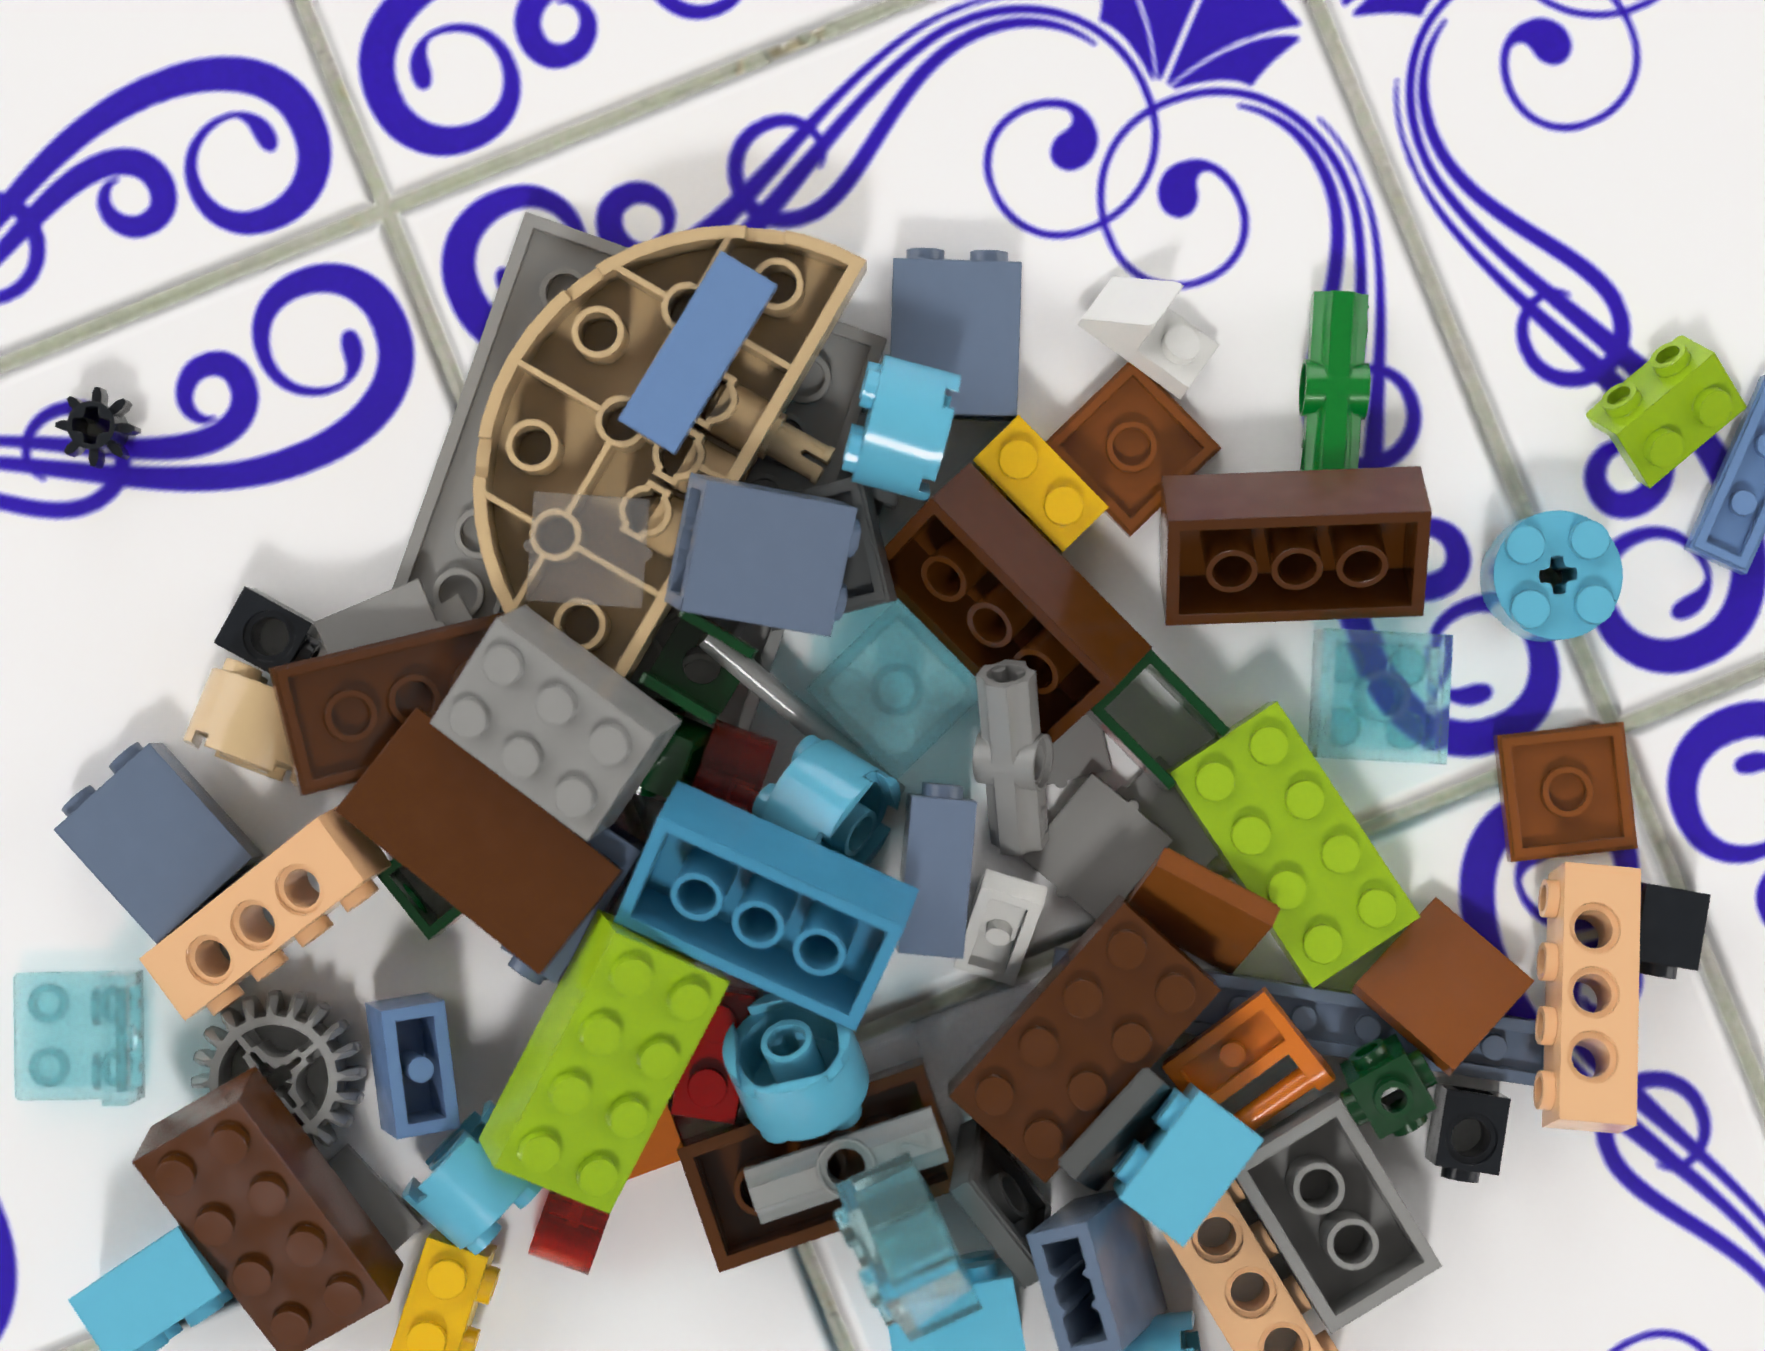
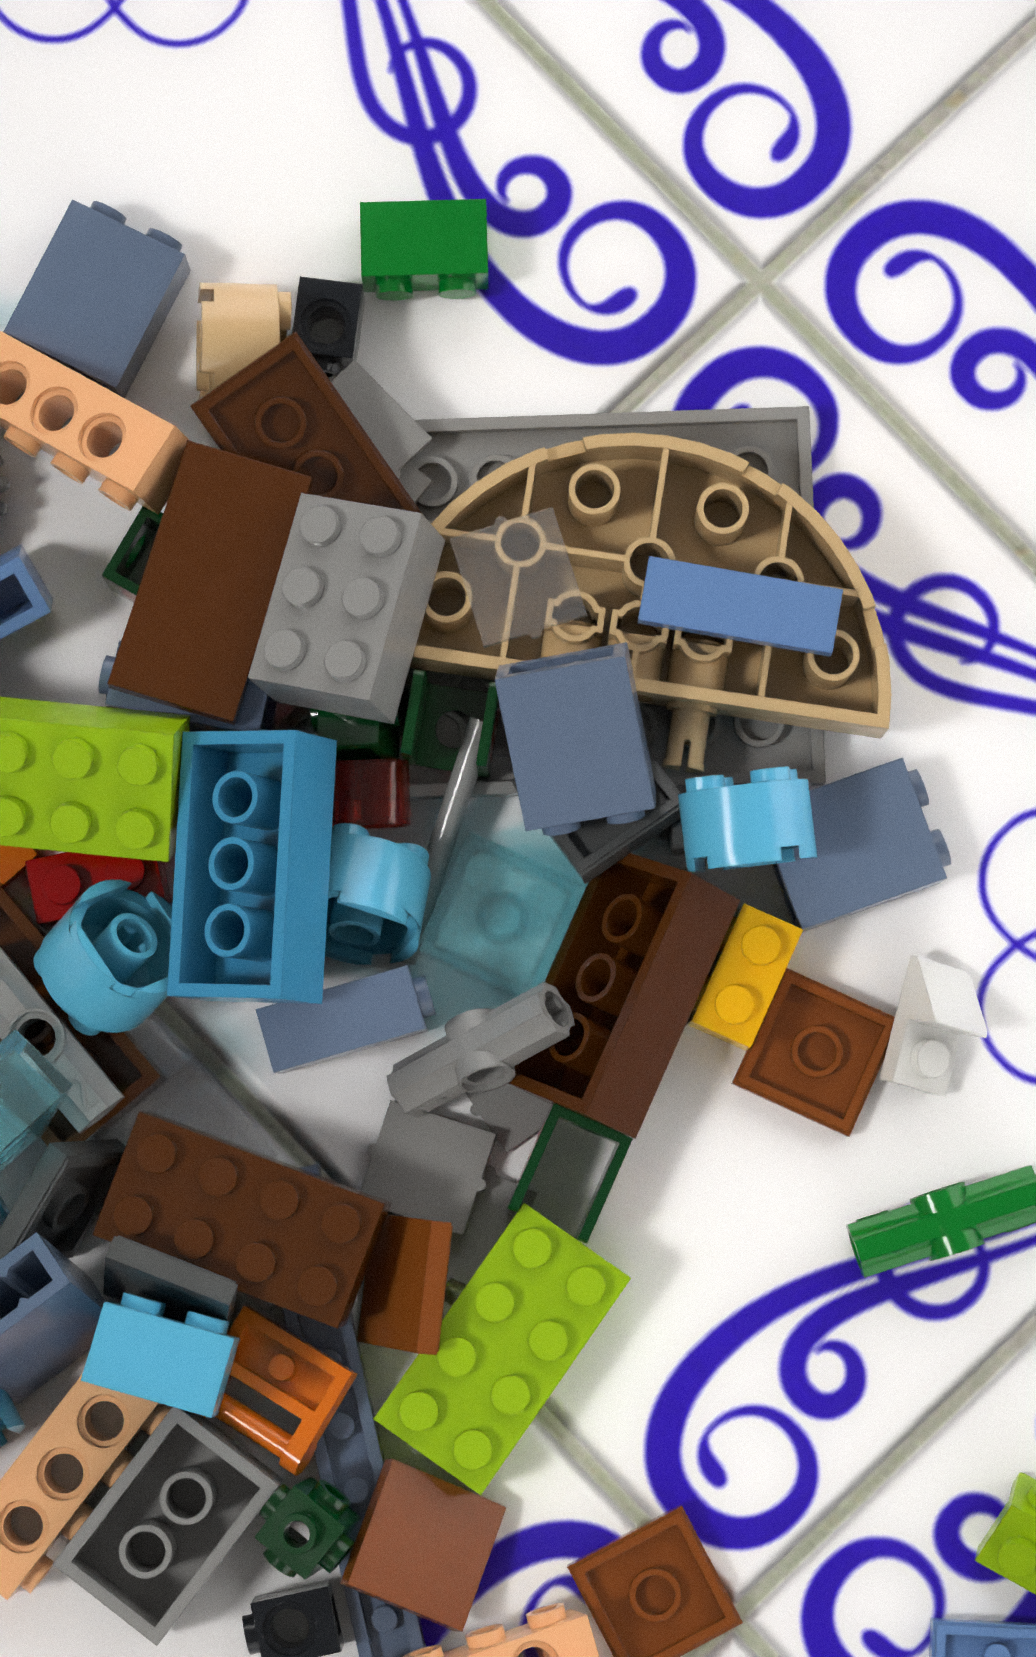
camera: 65 degrees right, 5 degrees down
black gear [55,387,141,469] -> none
white slope [953,869,1048,986] -> none
reddish brown brick [1159,466,1432,626] -> none
clear light blue brick [1308,628,1453,765] -> none
medium azure brick [1480,511,1623,642] -> none
none -> green brick [360,199,489,301]

